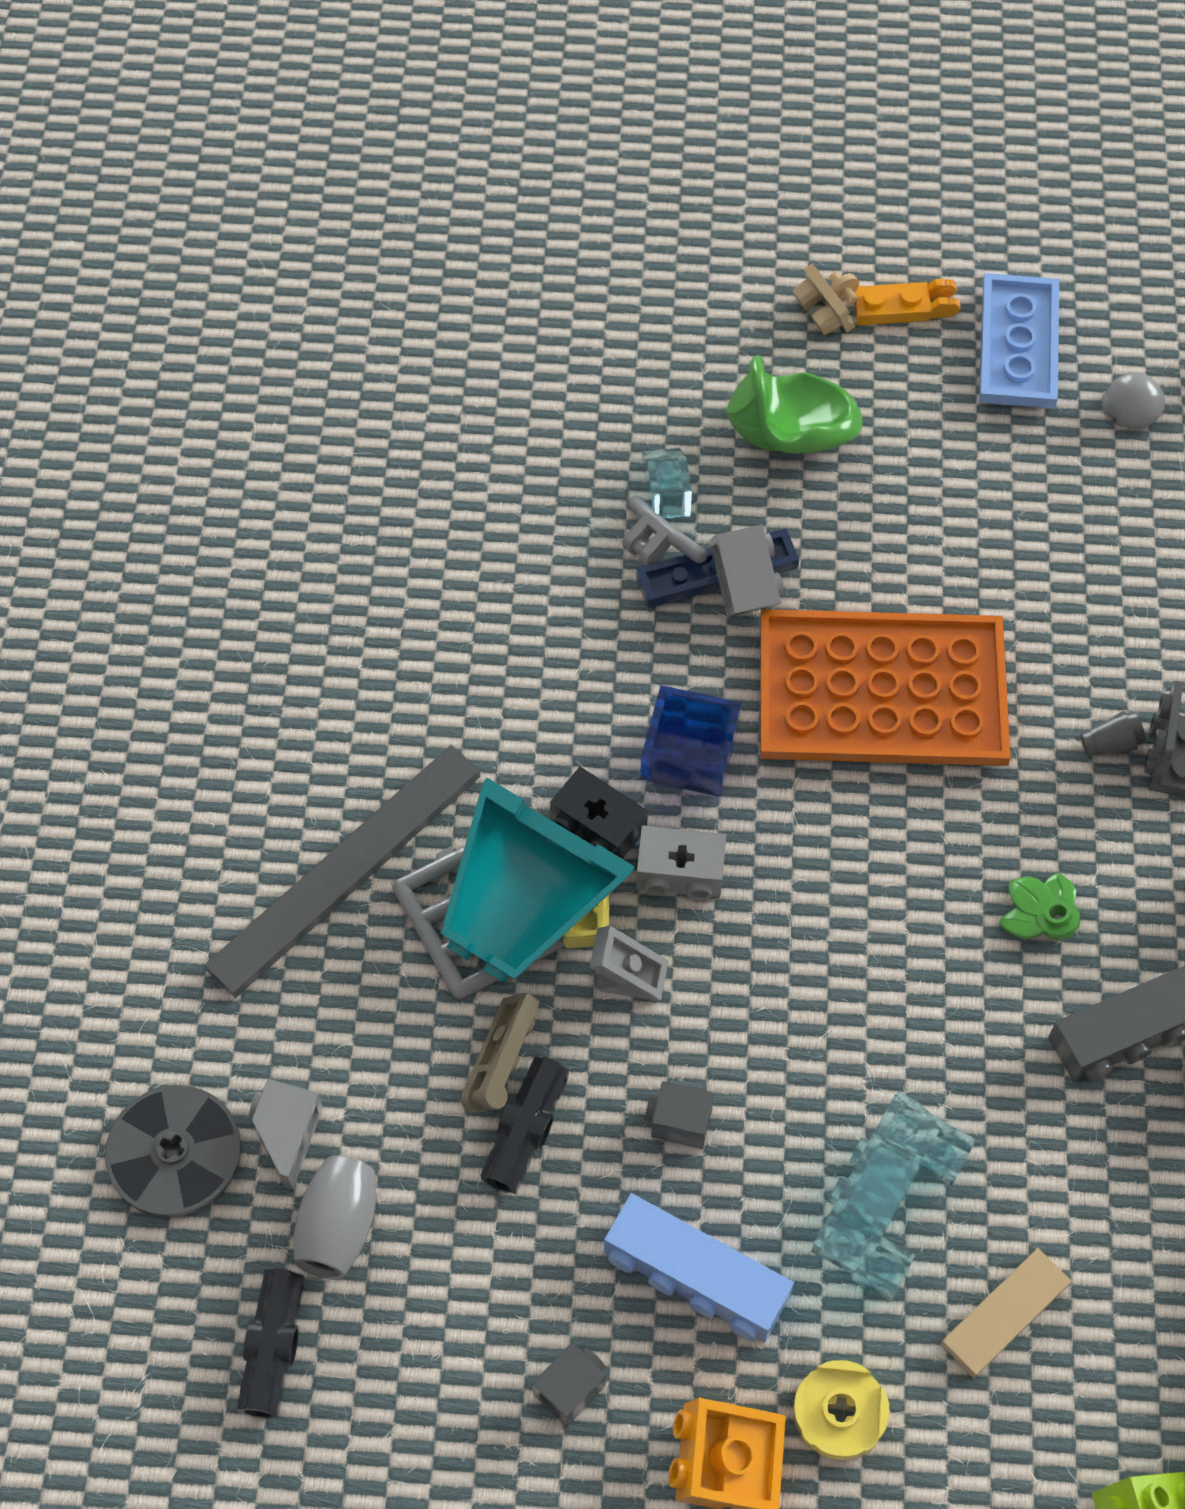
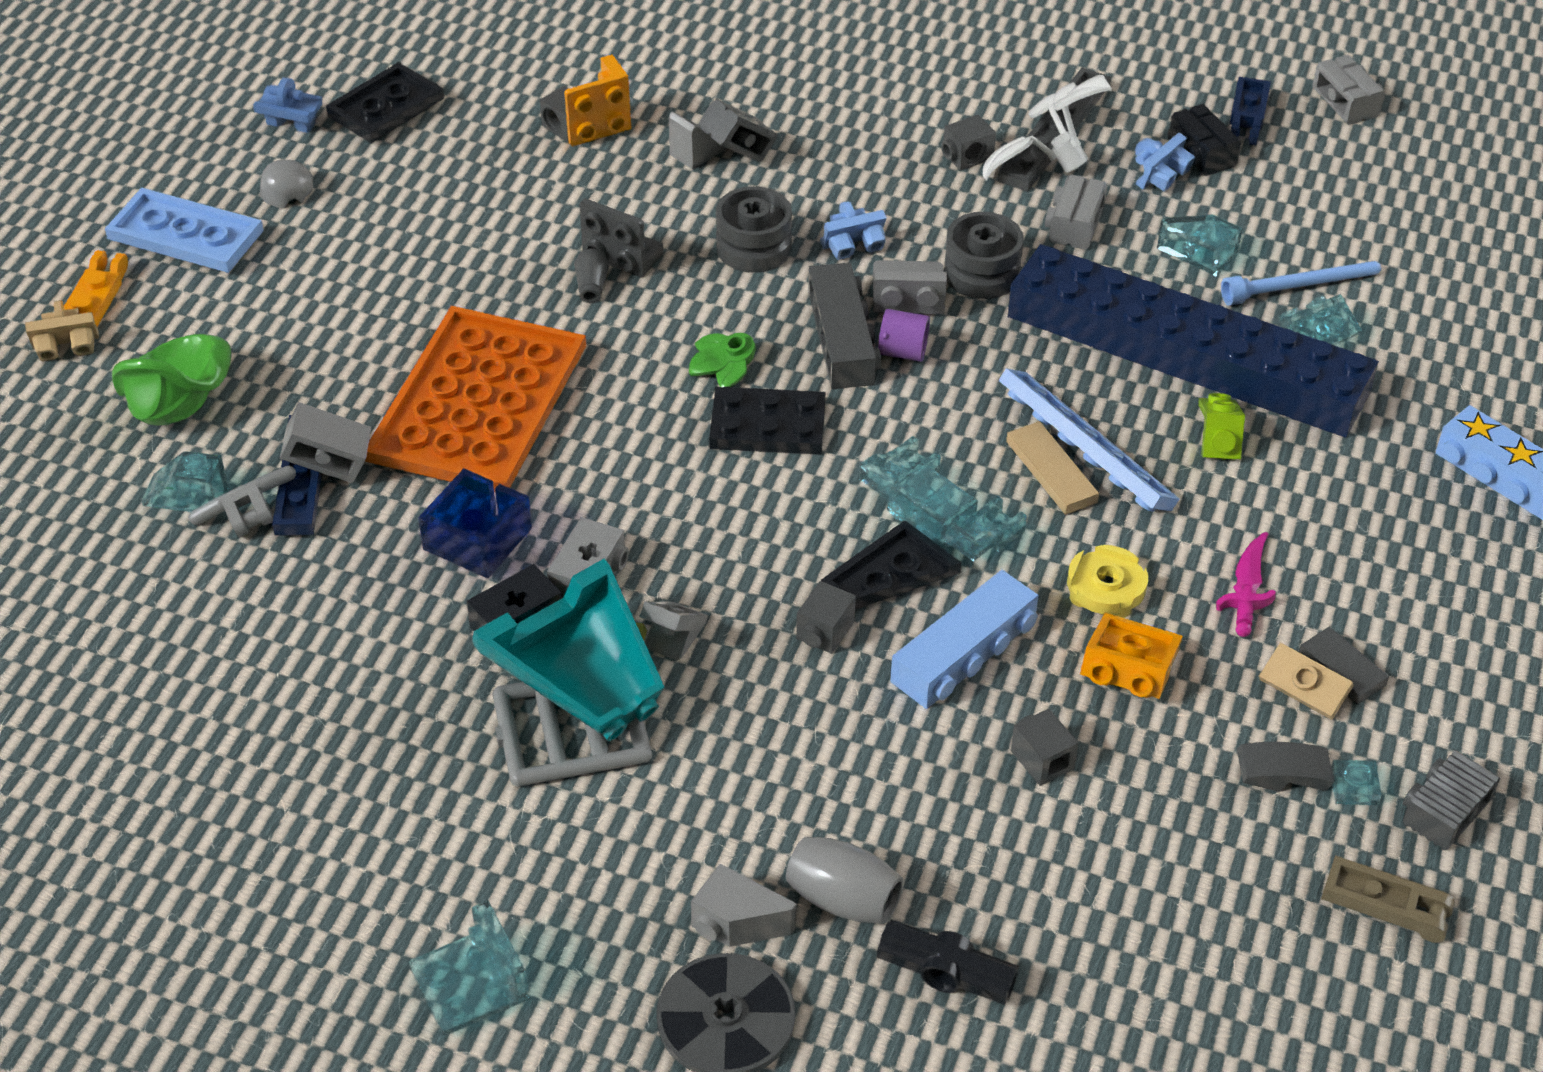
camera: 75 degrees left, 15 degrees down
dark grey tile [204,745,481,998] -> none
dark tan plate [461,993,540,1113] -> none
black piece [480,1057,569,1194] -> none
none -> clear light blue bracket [409,900,529,1036]
none -> black plate [709,386,826,455]
none -> black wing [821,520,962,610]
none -> medium lavender piece [878,309,930,362]
none -> light blue plate [999,368,1180,512]

